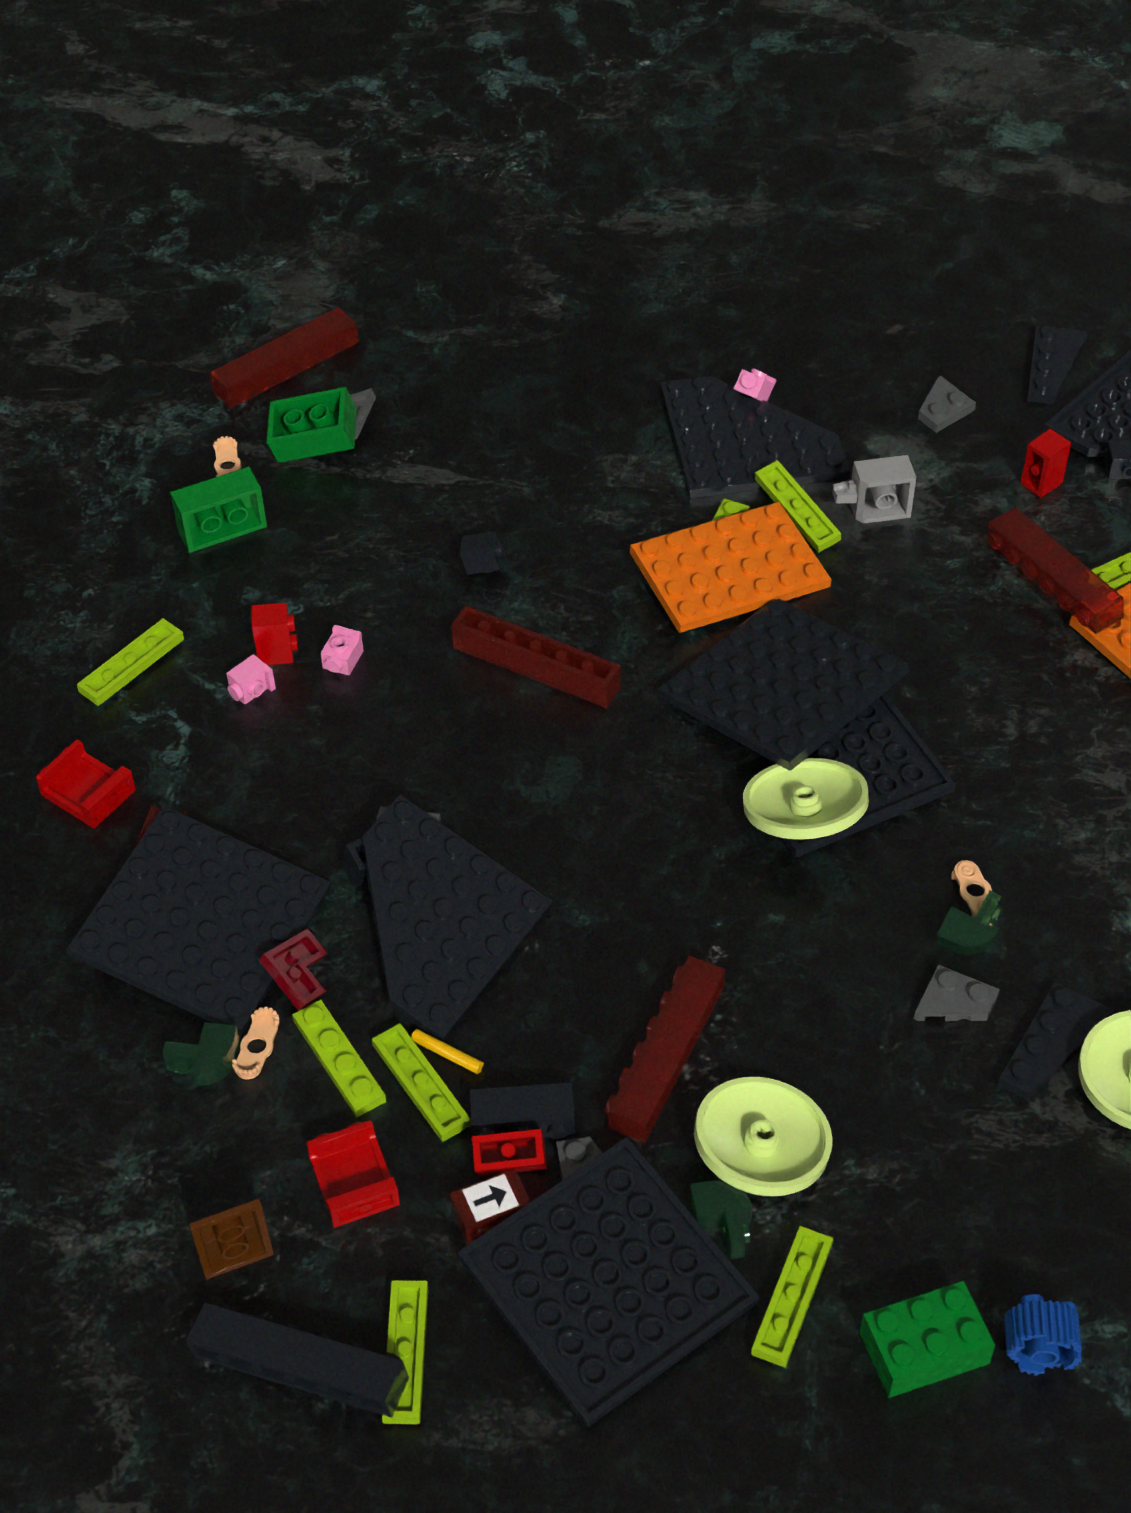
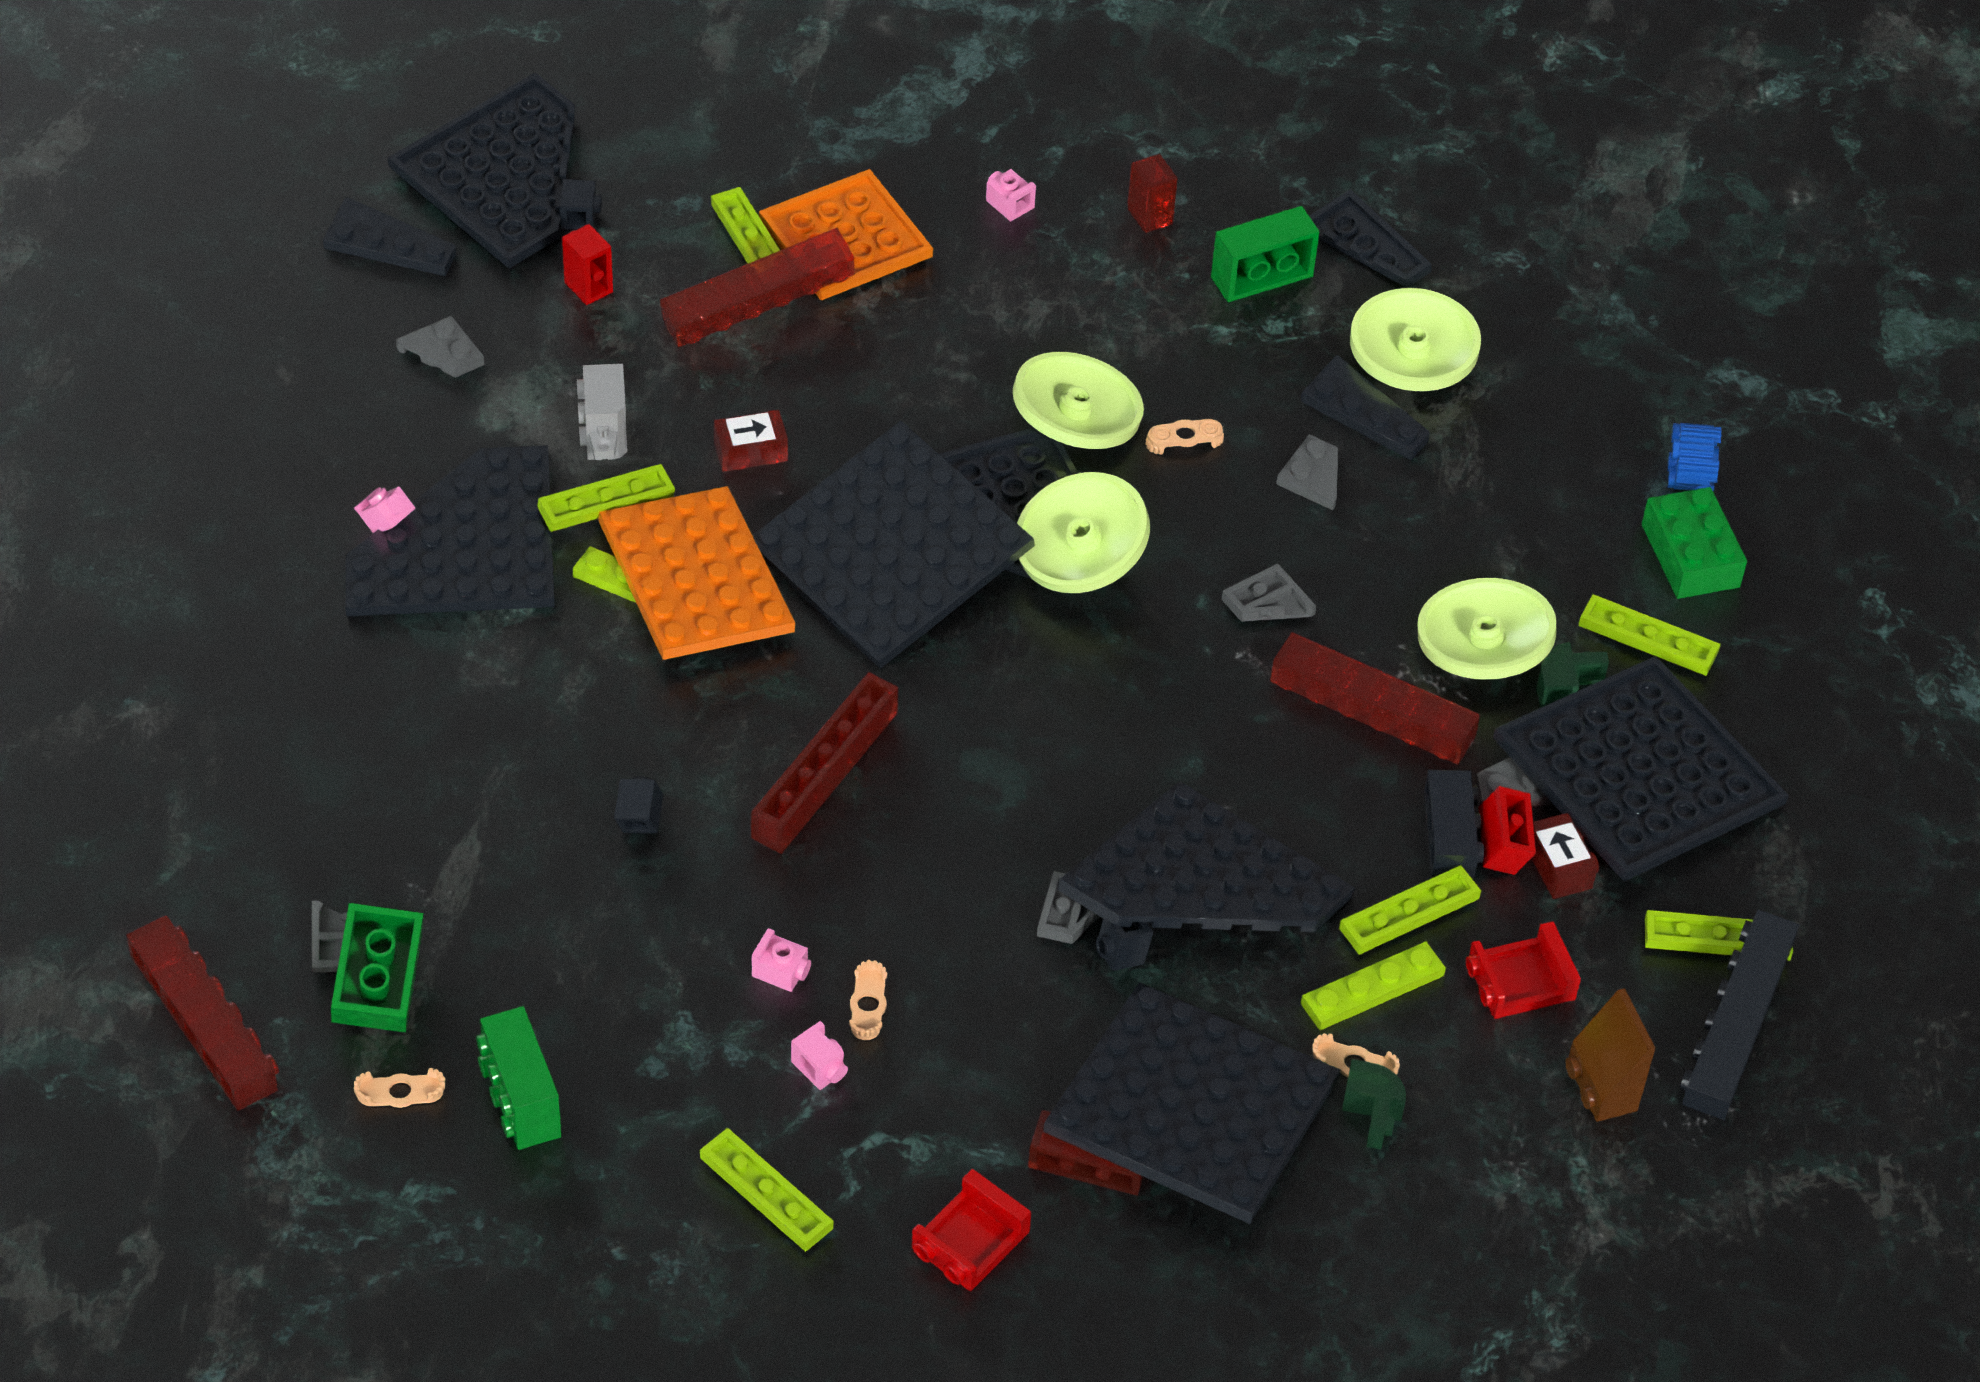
camera: 90 degrees left, 0 degrees up
red brick [251,603,298,665] -> none
dark red plate [259,928,327,1011] -> none
yellow piece [411,1029,484,1074] -> none
clear green brick [936,890,1004,955] -> none
none -> clear red brick [714,410,788,472]
none -> light nougat piece [849,960,887,1040]
none -> yellowish green dish [1013,352,1144,449]
none -> dark grey wing [1221,564,1316,622]

